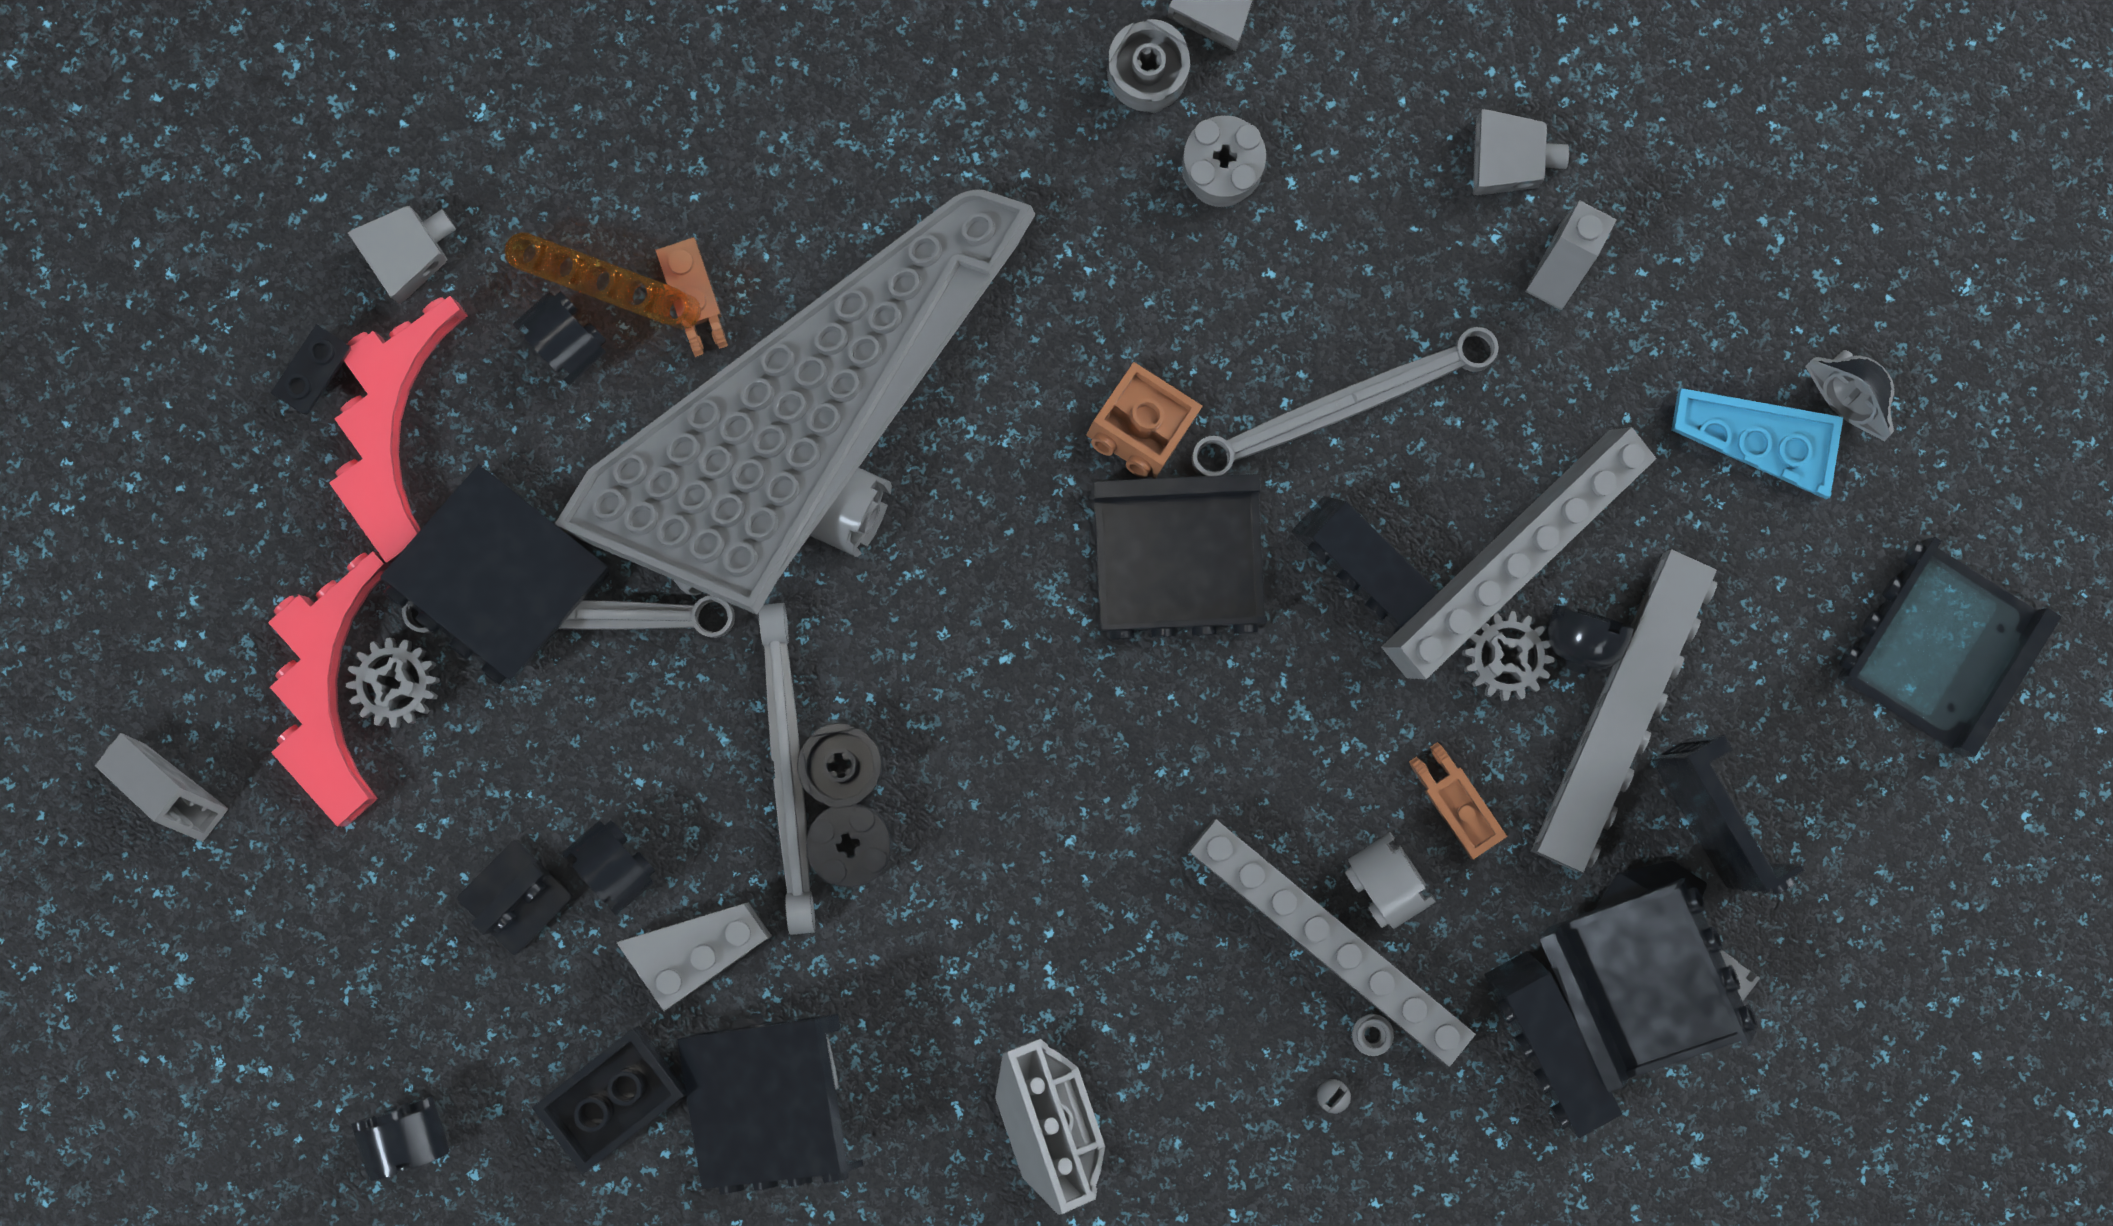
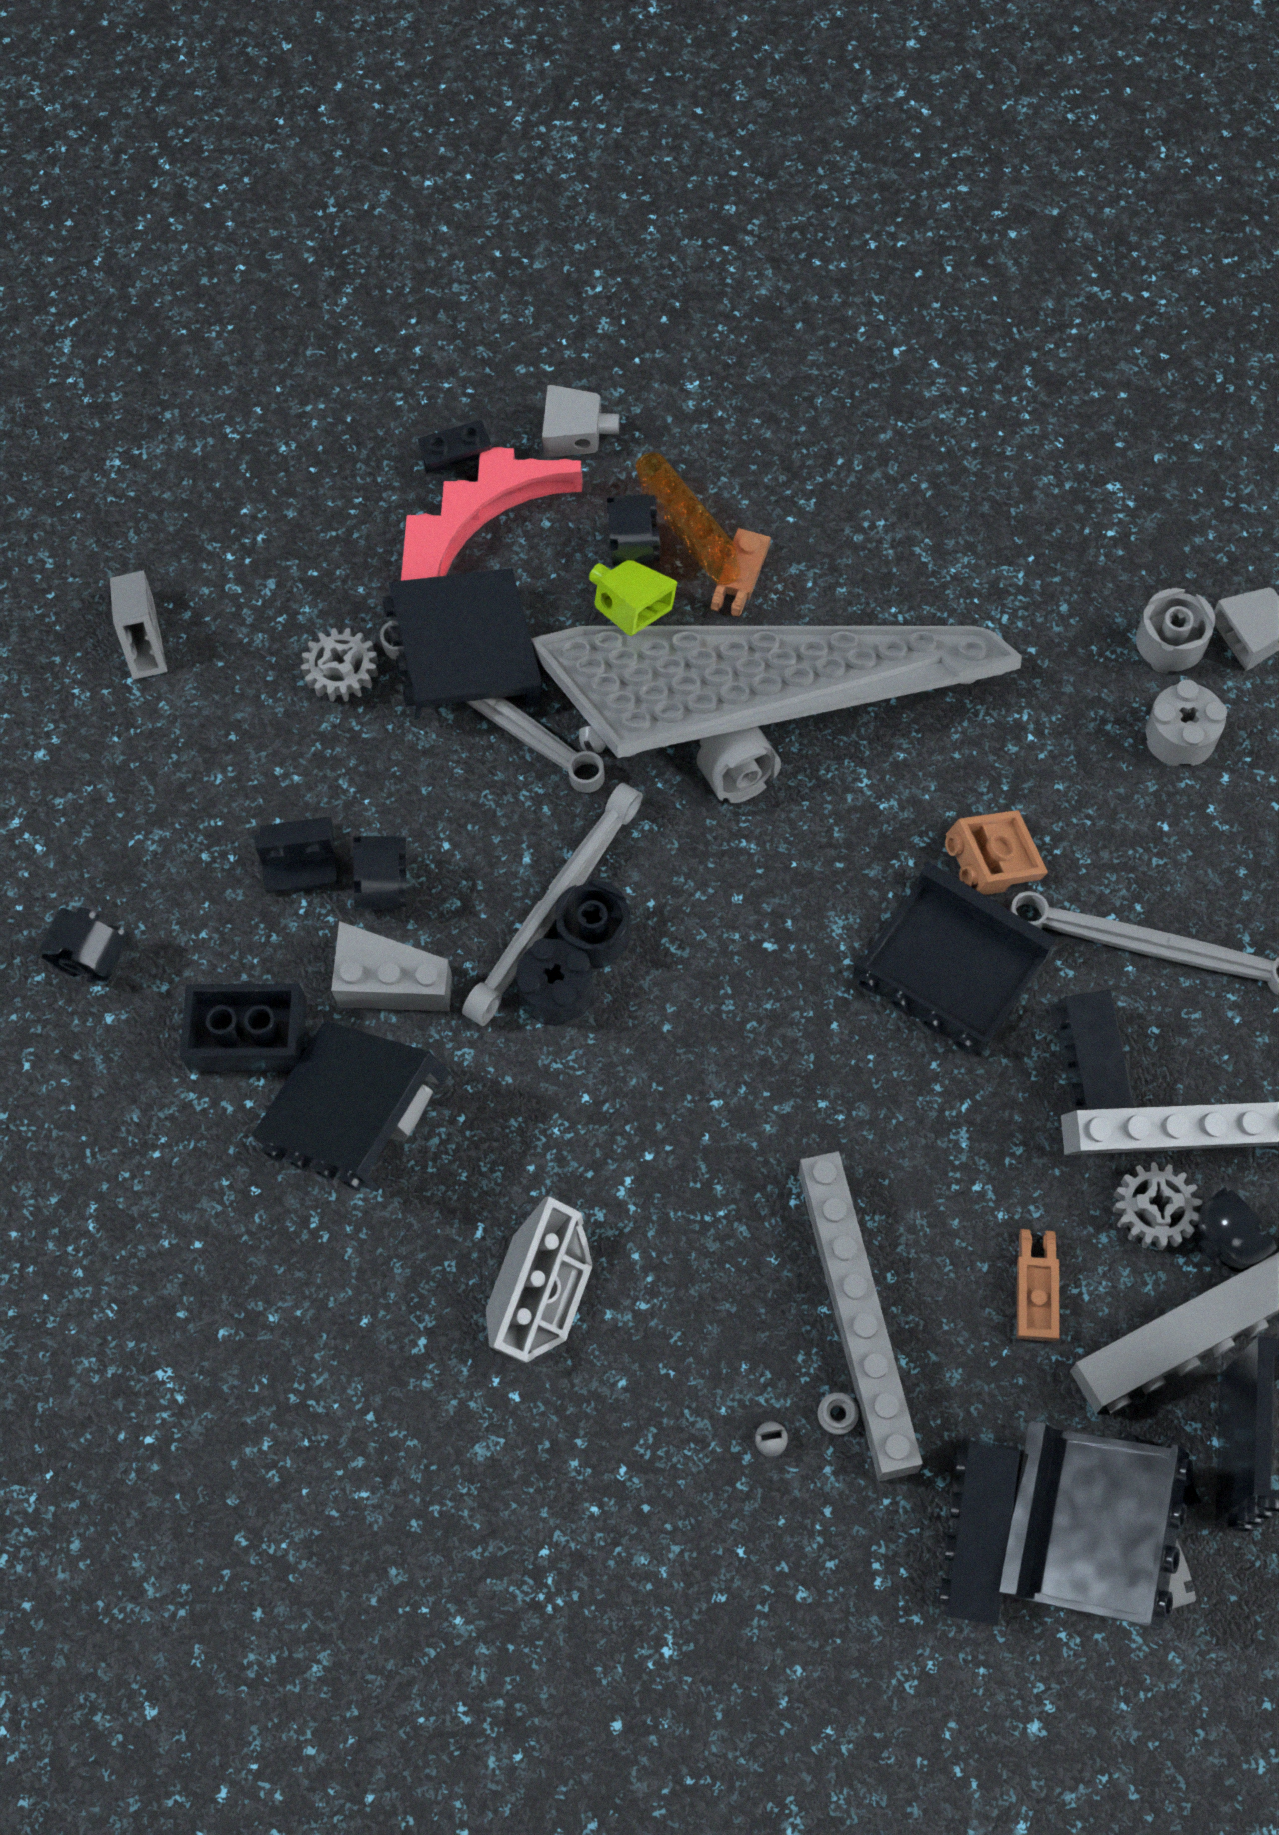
camera: 45 degrees right, 20 degrees down
coral arch [268,551,390,827] -> none
light grey brick [1345,832,1436,929] -> none
none -> lime torso [589,560,677,636]

